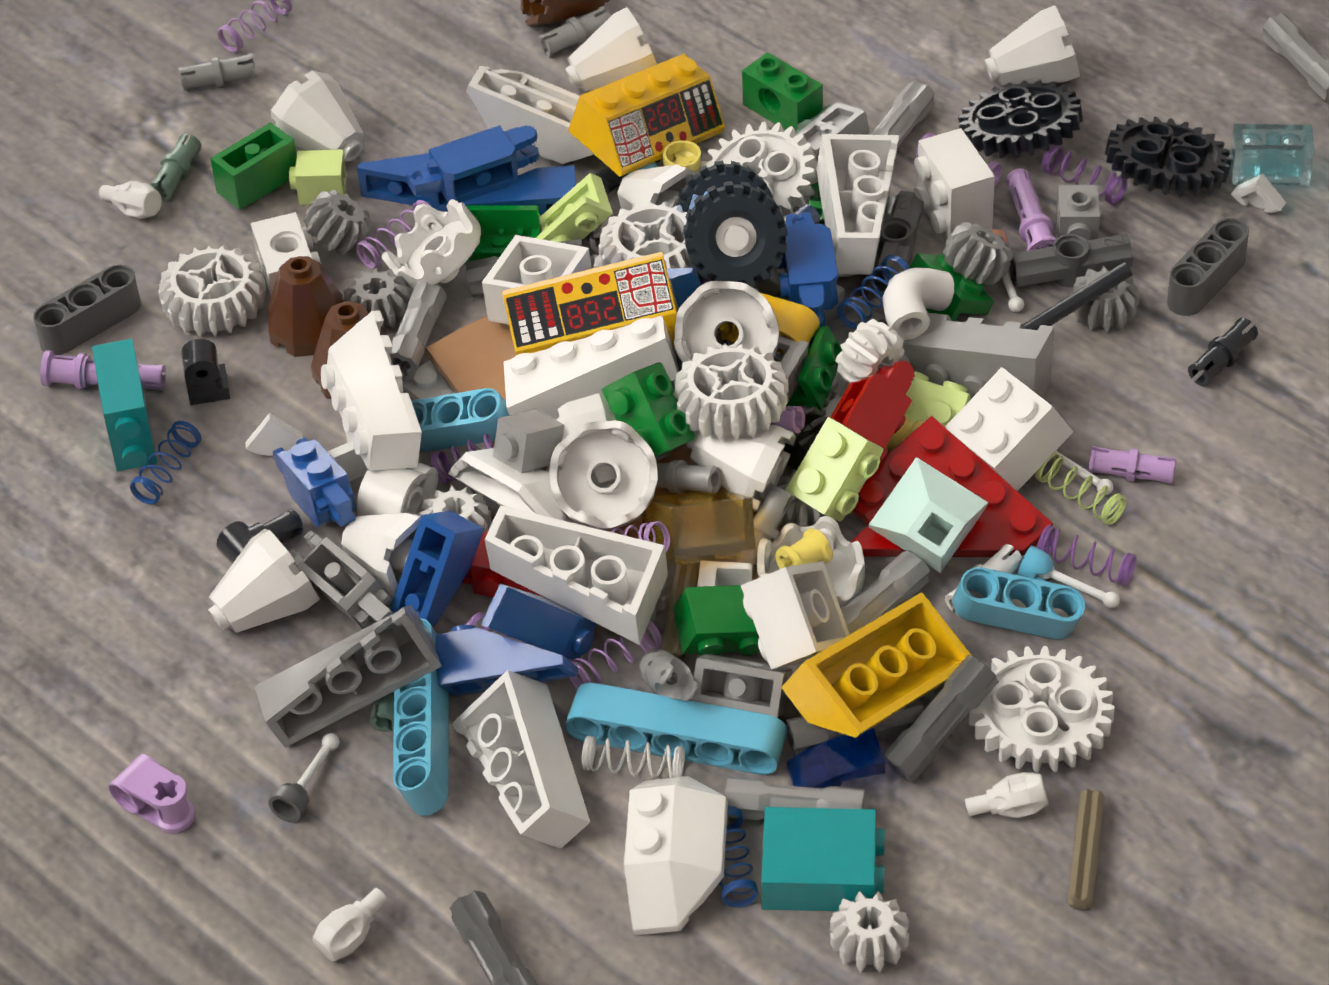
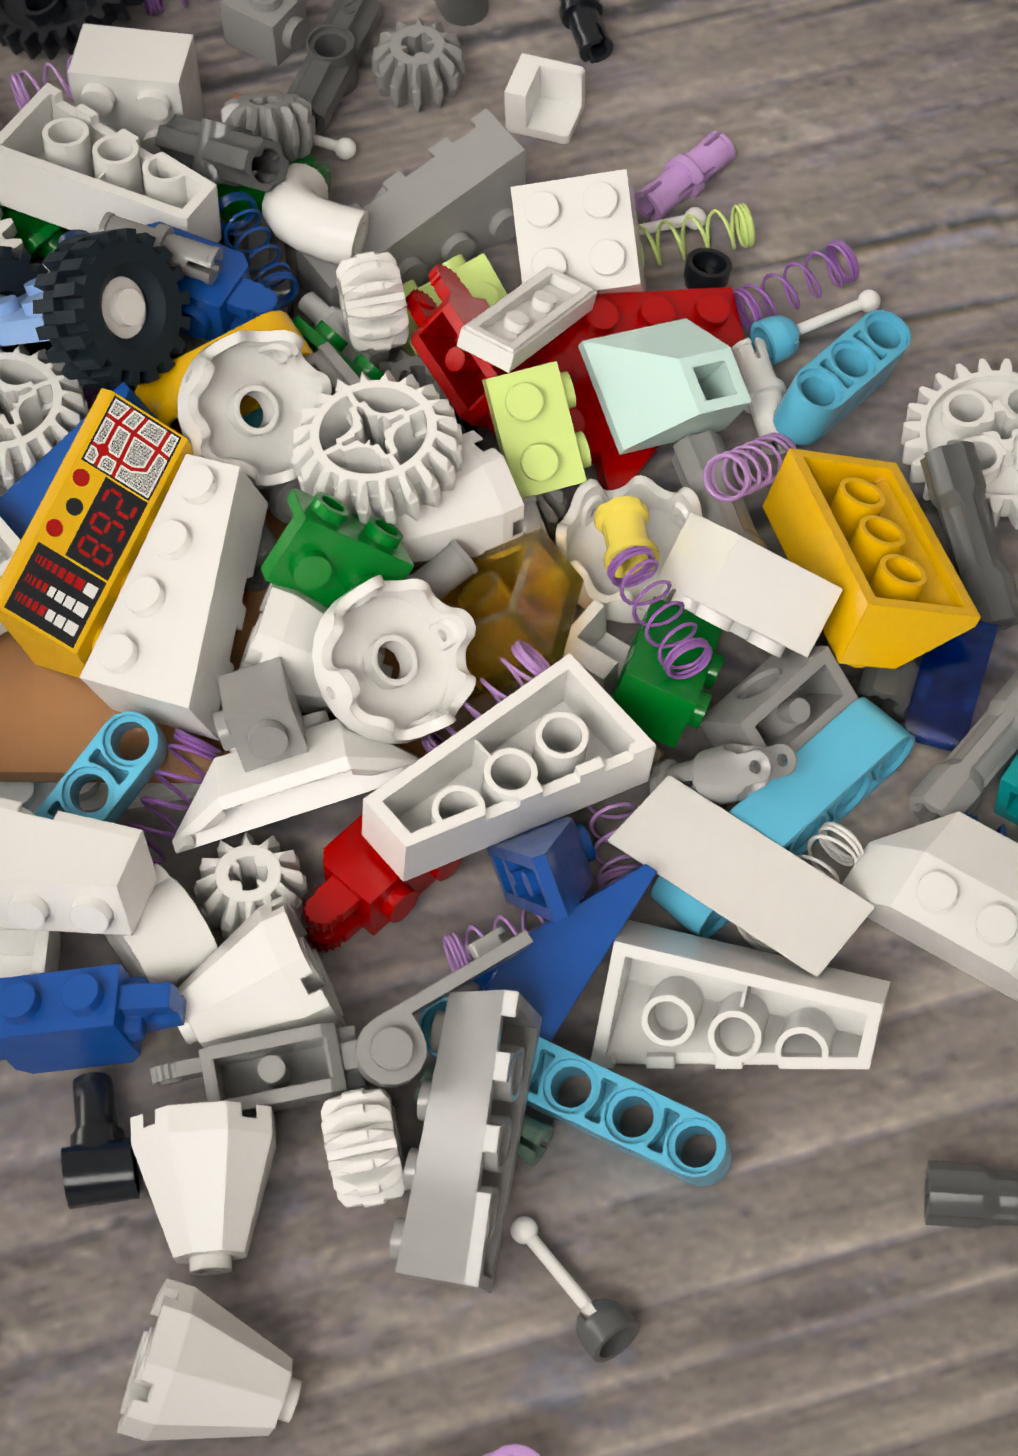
camera: 60 degrees left, 10 degrees up
white piece [312,888,388,962] -> none
blue slope [390,510,484,628] -> none
lavender pin [1006,168,1057,251] -> none
black bar [1022,262,1133,330] -> none
none -> light grey pin [97,212,224,285]
none -> white cone [117,1278,302,1441]
none -> dark grey piece [155,114,289,192]
none -> white gear [321,1088,405,1208]
none -> light grey door [354,926,533,1089]
none -> white tile [456,266,597,373]
none -> white panel [504,53,585,144]
none -> medium lavender piece [607,546,713,679]
none -> white sticker [608,776,874,977]
none -> black hinge [684,248,732,289]
none -> lavender piece [703,433,796,503]

